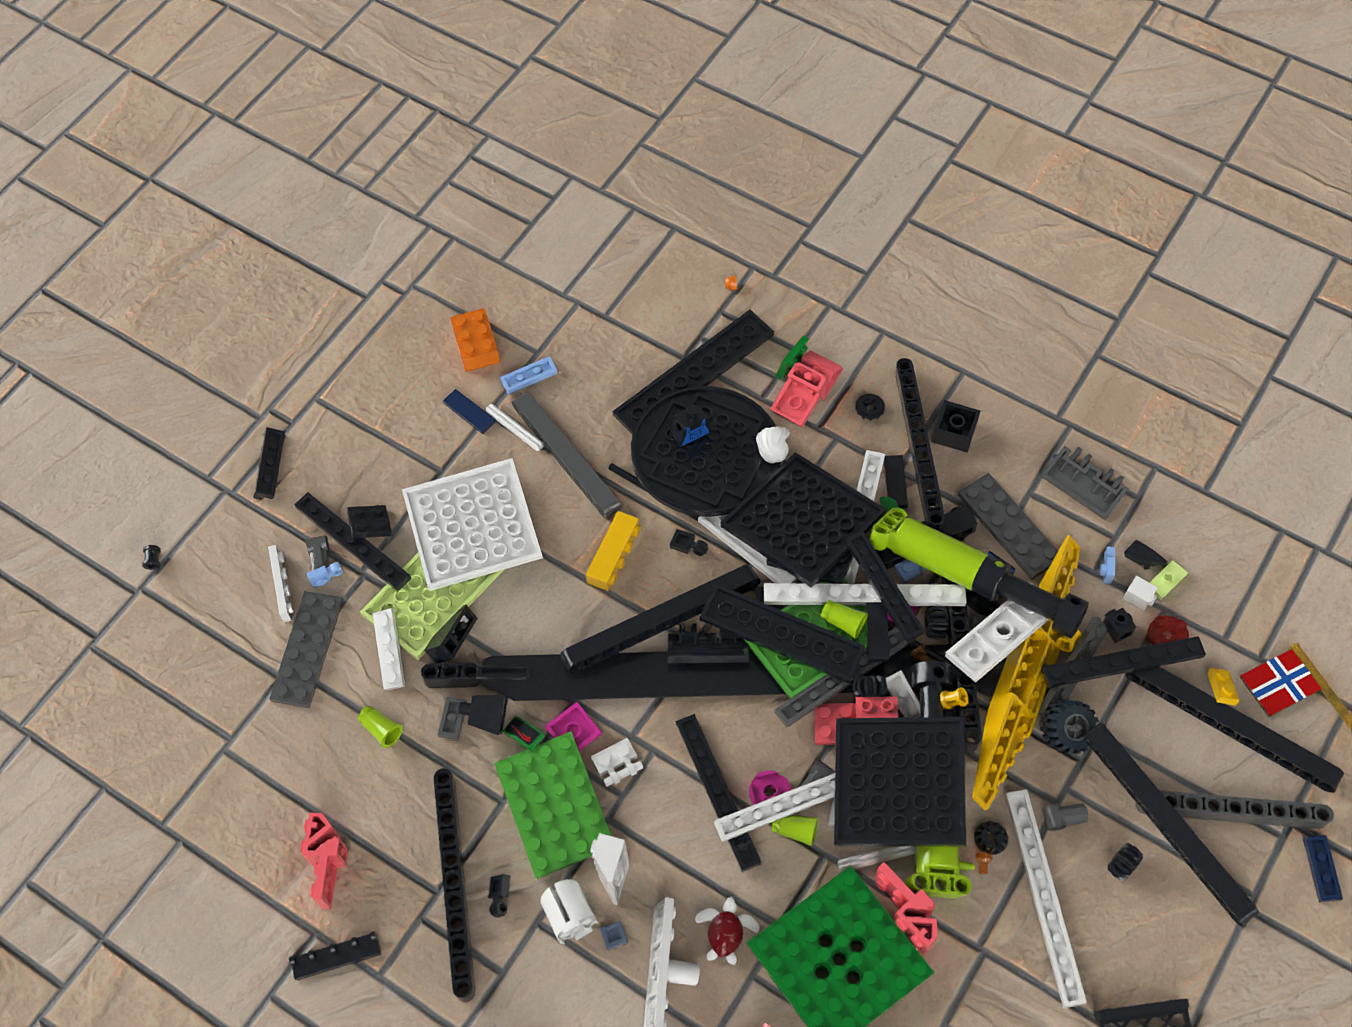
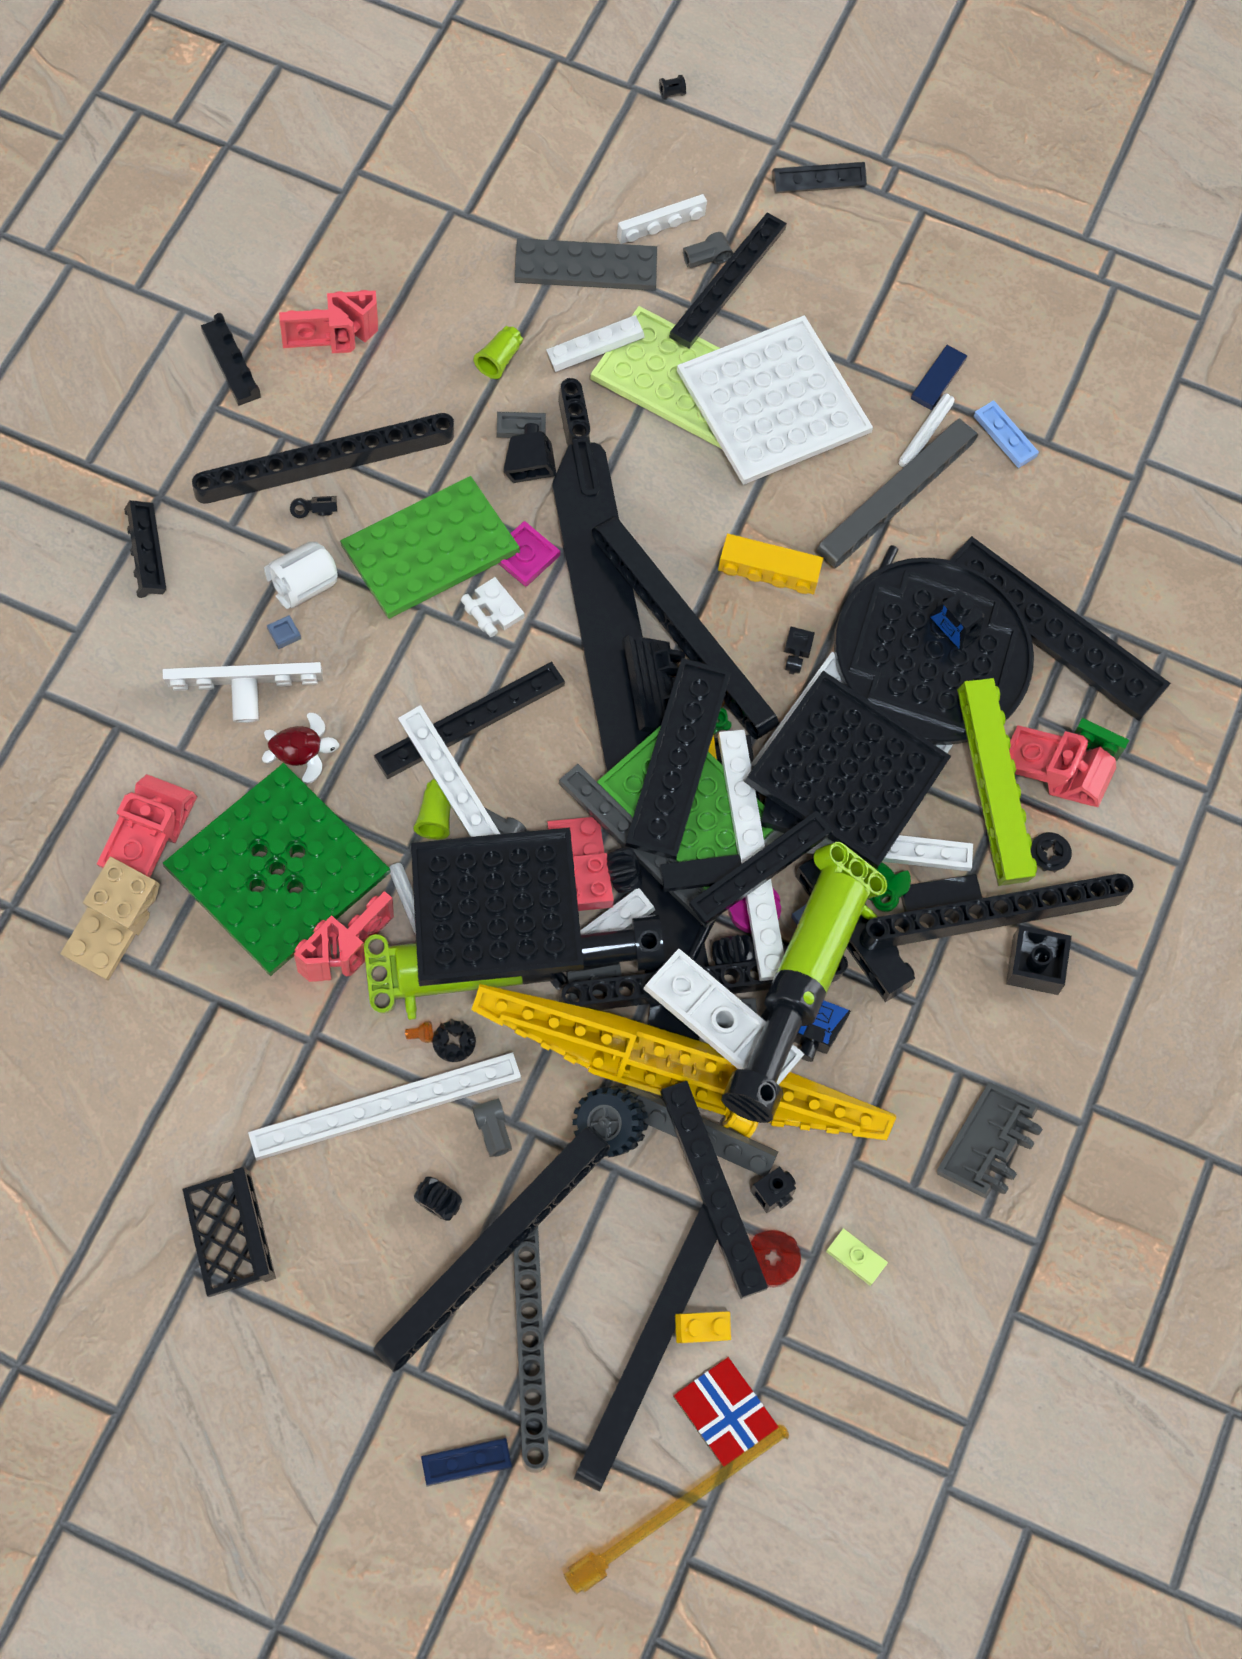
camera: 70 degrees right, 5 degrees up
light blue plate [306,562,343,588] -> none
black plate [347,505,392,538] -> none
black slope [424,605,478,663] -> none
orange brick [450,308,500,372] -> none
slope [502,716,545,751] -> none
white slope [591,833,630,905] -> none
orange hinge [724,276,737,290] -> none
dark pink plate [749,770,791,805] -> none
white hair [756,426,790,463] -> none
lime plant [821,600,868,639] -> none
clear orange piece [910,644,930,662] -> none
yellow bush [940,688,968,709] -> none
dark grey plate [958,473,1058,580] -> none
light blue plate [1100,546,1115,584] -> none
white brick [1123,576,1158,611] -> none
black slope [1124,540,1168,570] -> none
none -> lime brick [957,678,1037,886]

